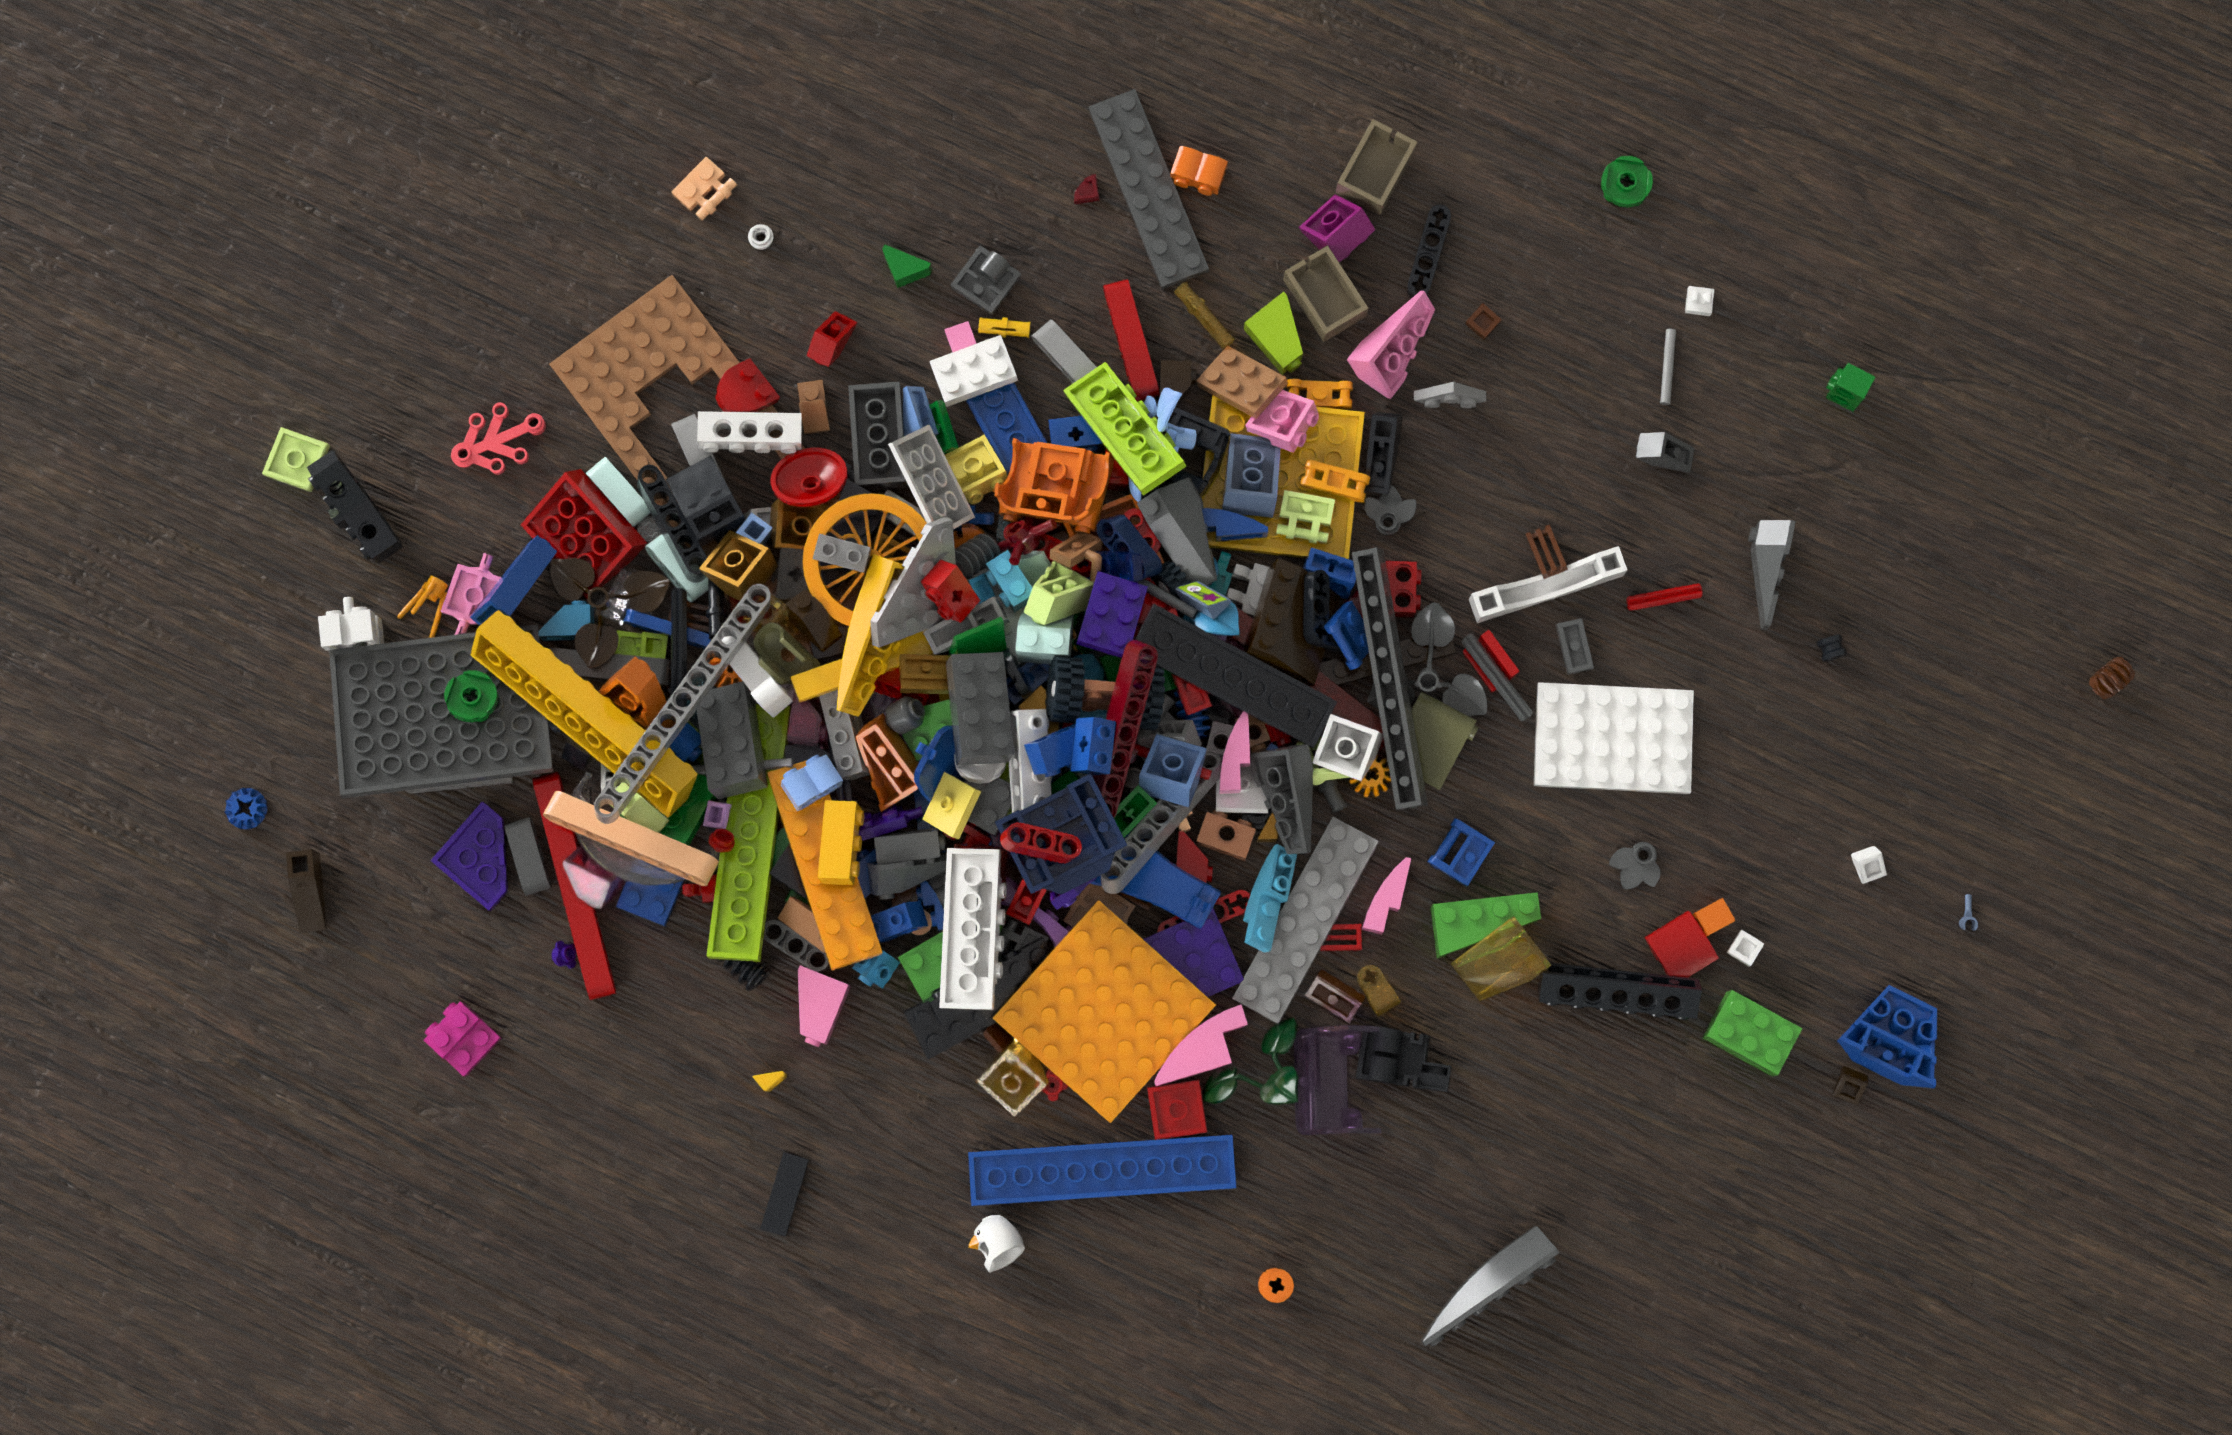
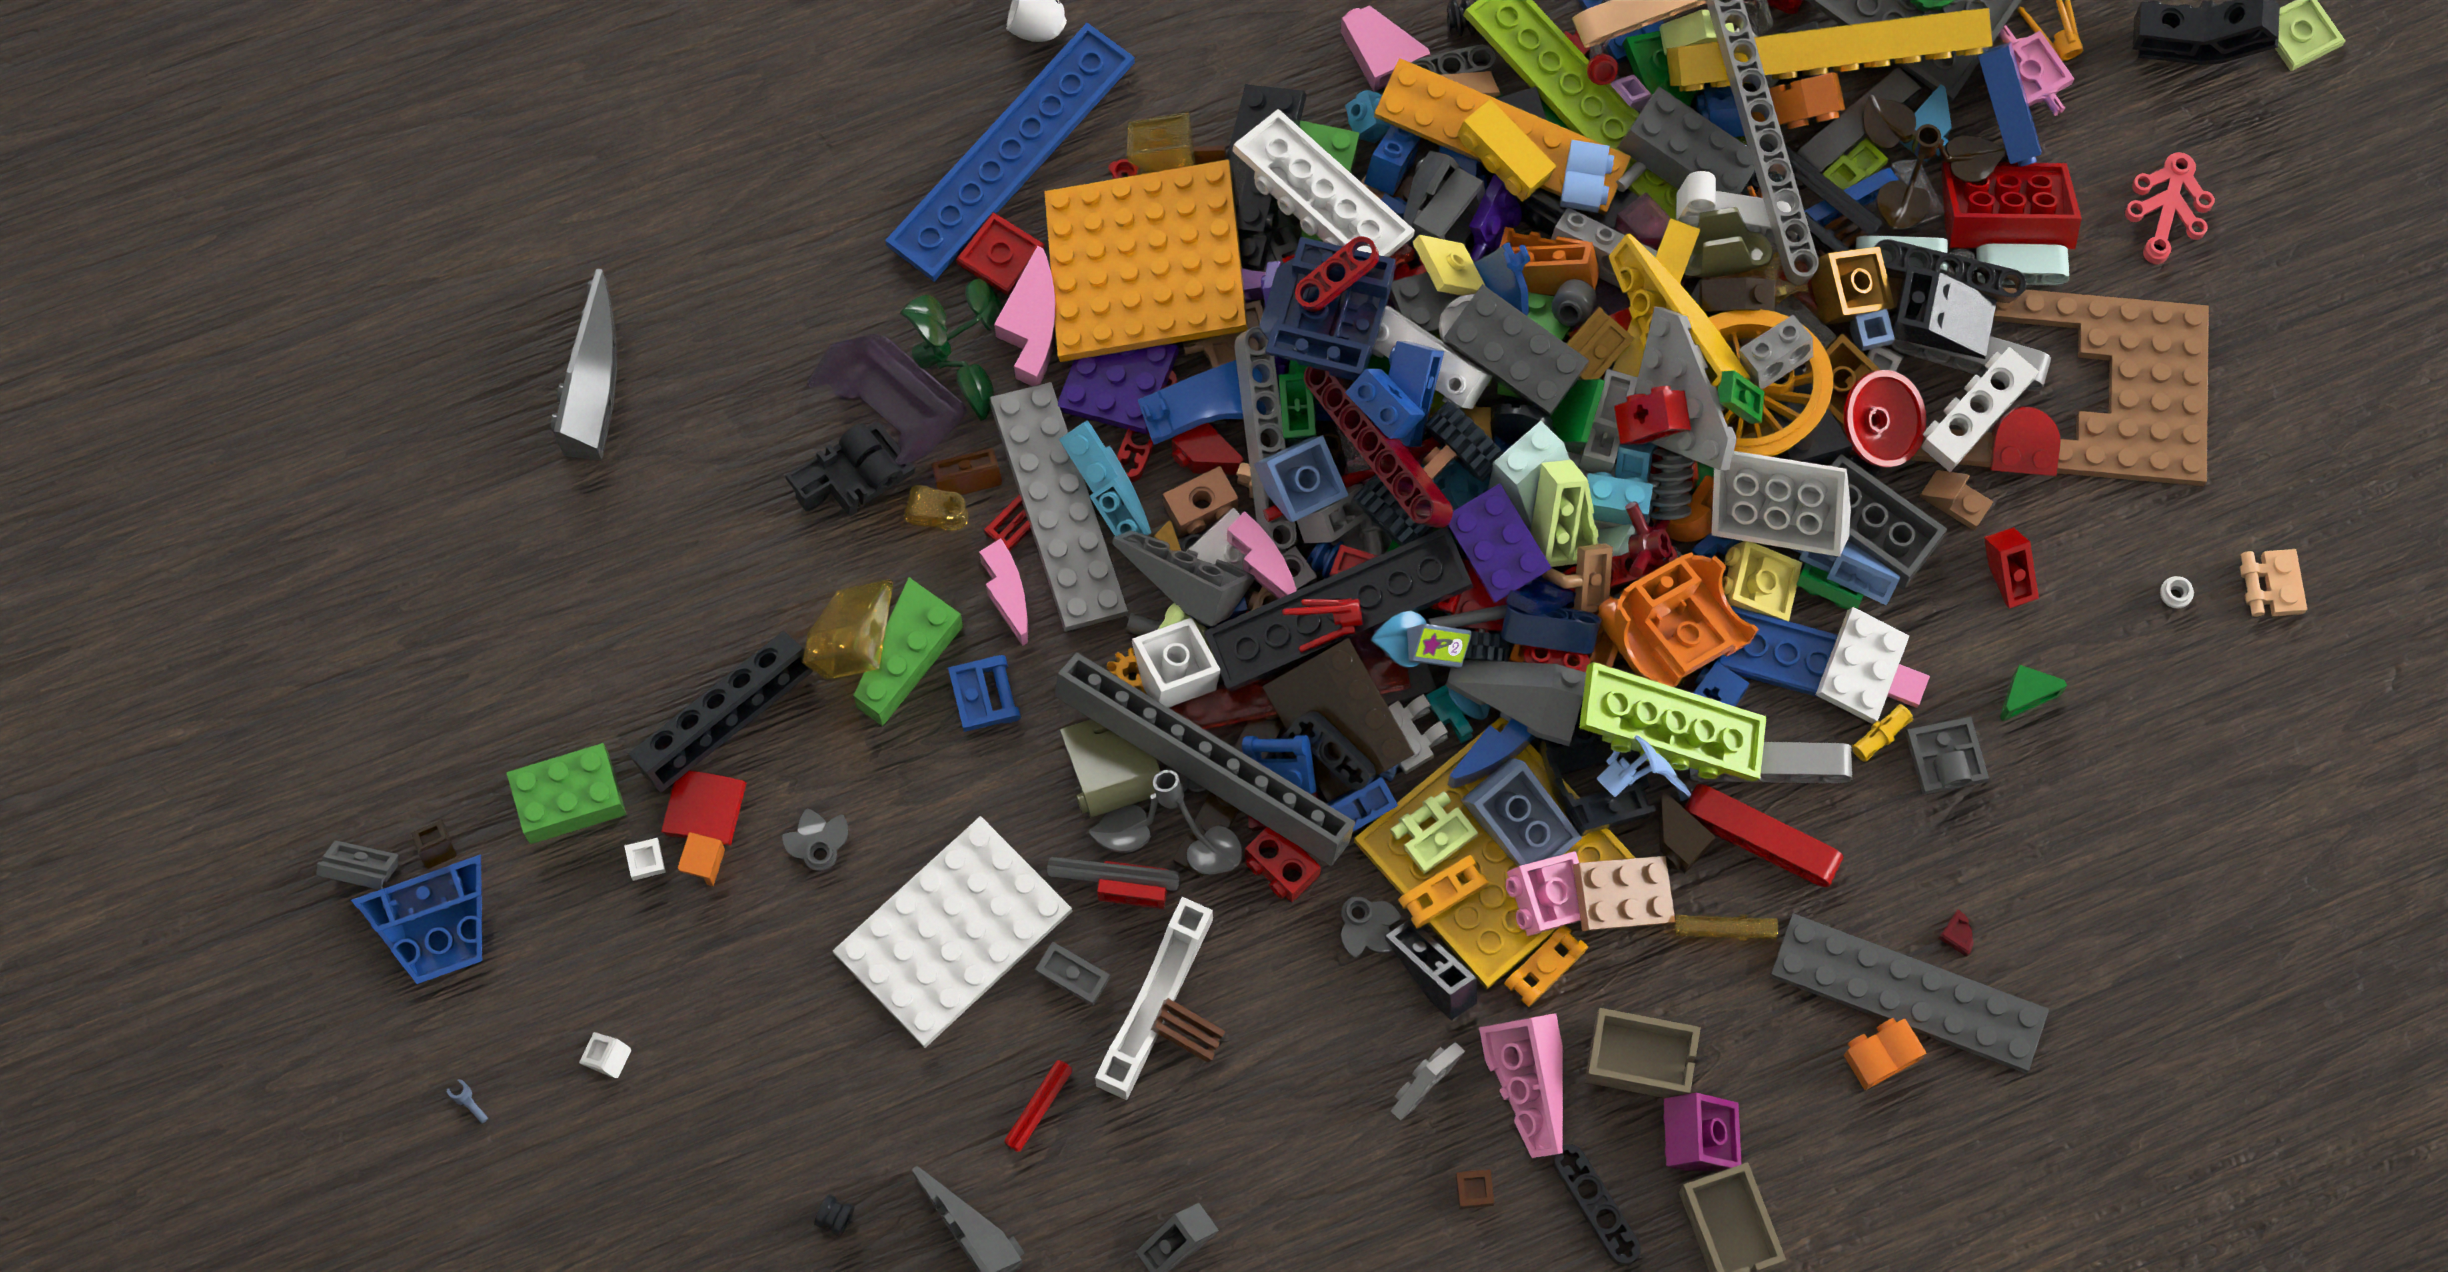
camera: 130 degrees right, 10 degrees down
lime slope [1244,292,1303,375] -> none
orange piece [1258,1268,1294,1303] -> none
none -> dark grey plate [316,840,399,890]
none -> red plant [1282,598,1363,652]
none -> green plate [1718,370,1764,424]

